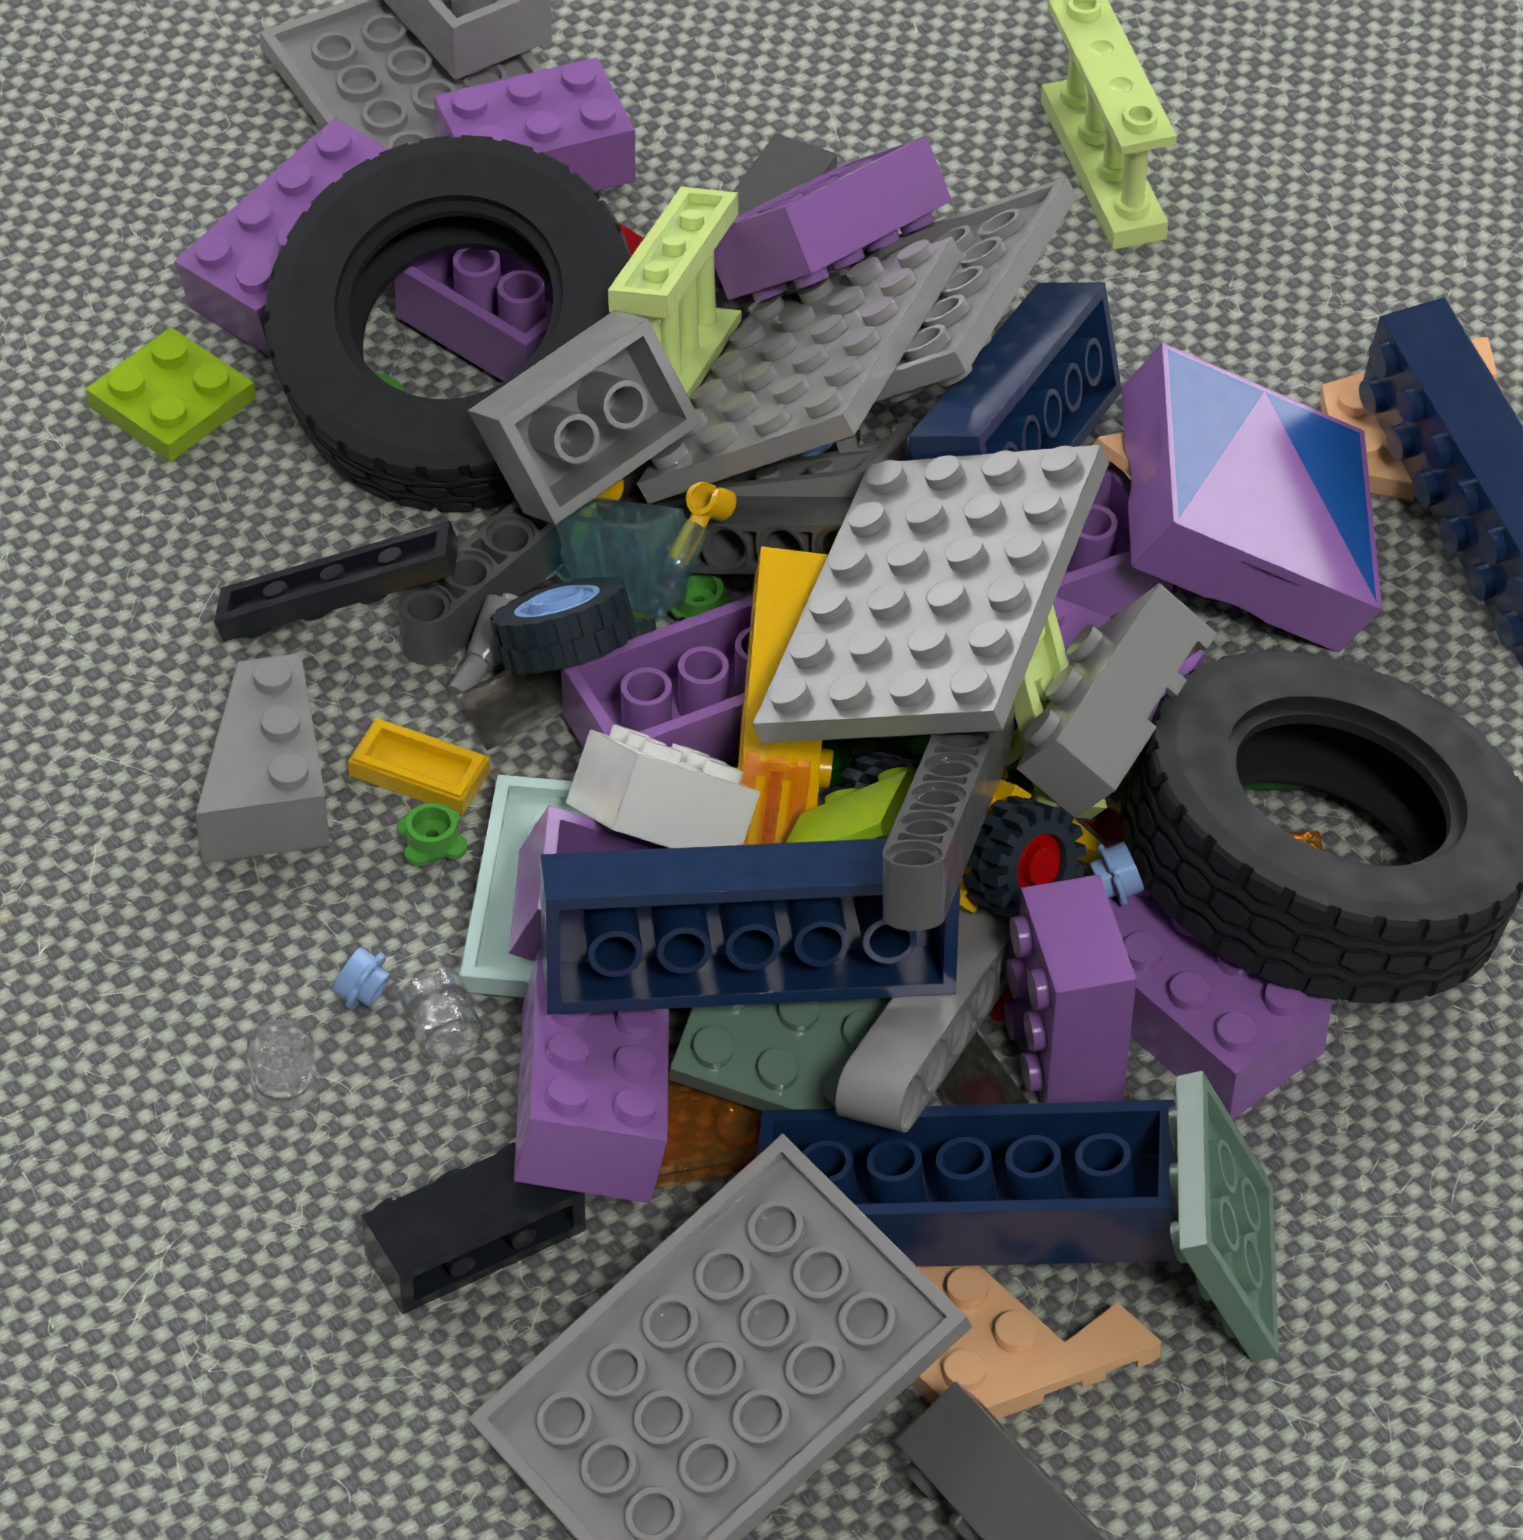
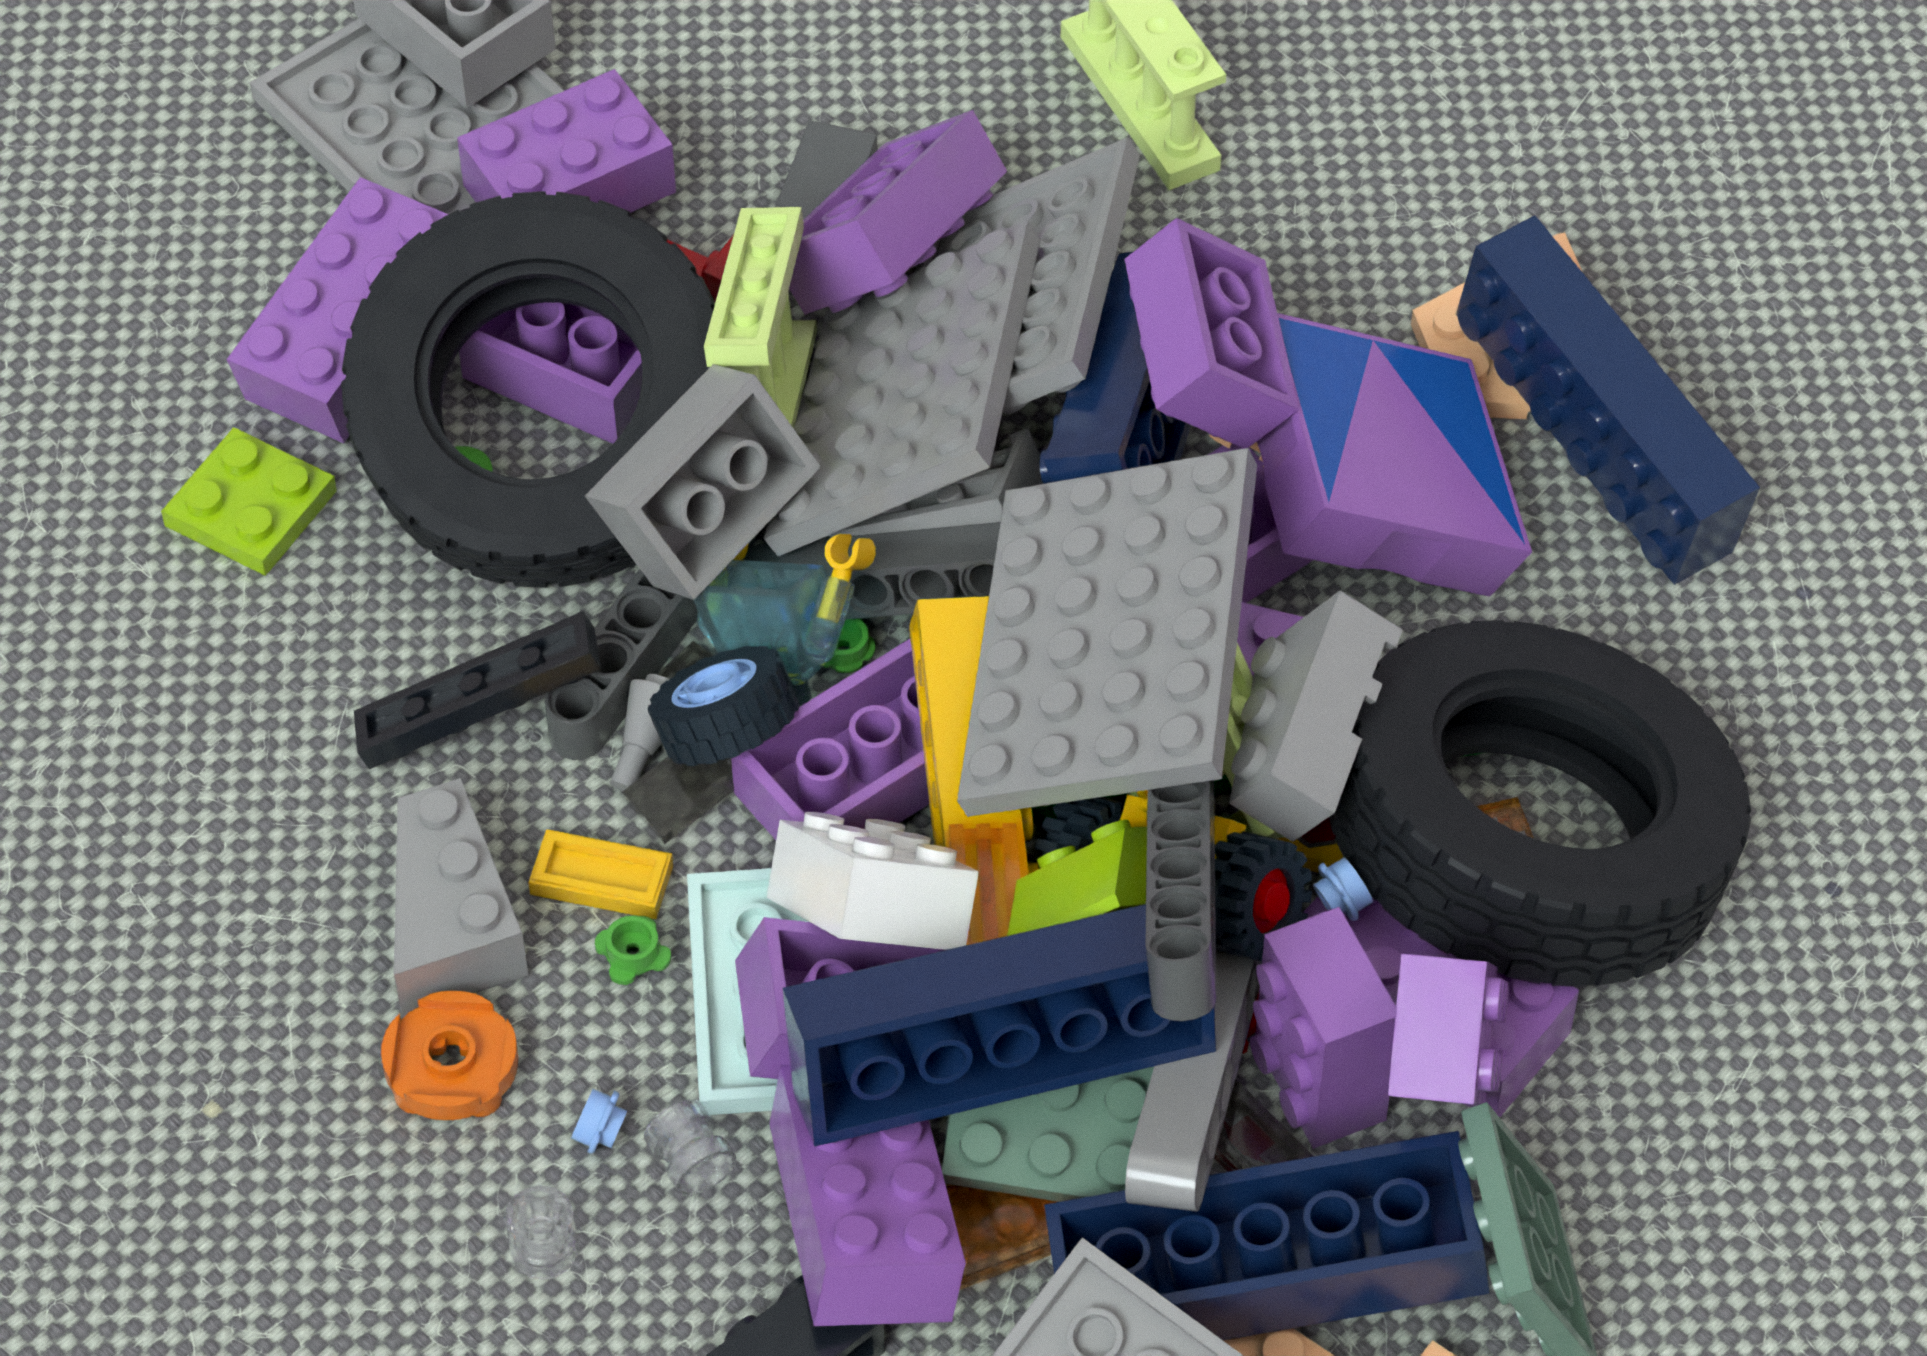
camera: 10 degrees left, 5 degrees up
none -> orange plate [381,991,519,1120]
none -> medium lavender brick [1124,218,1300,448]
none -> brick [1388,953,1509,1105]

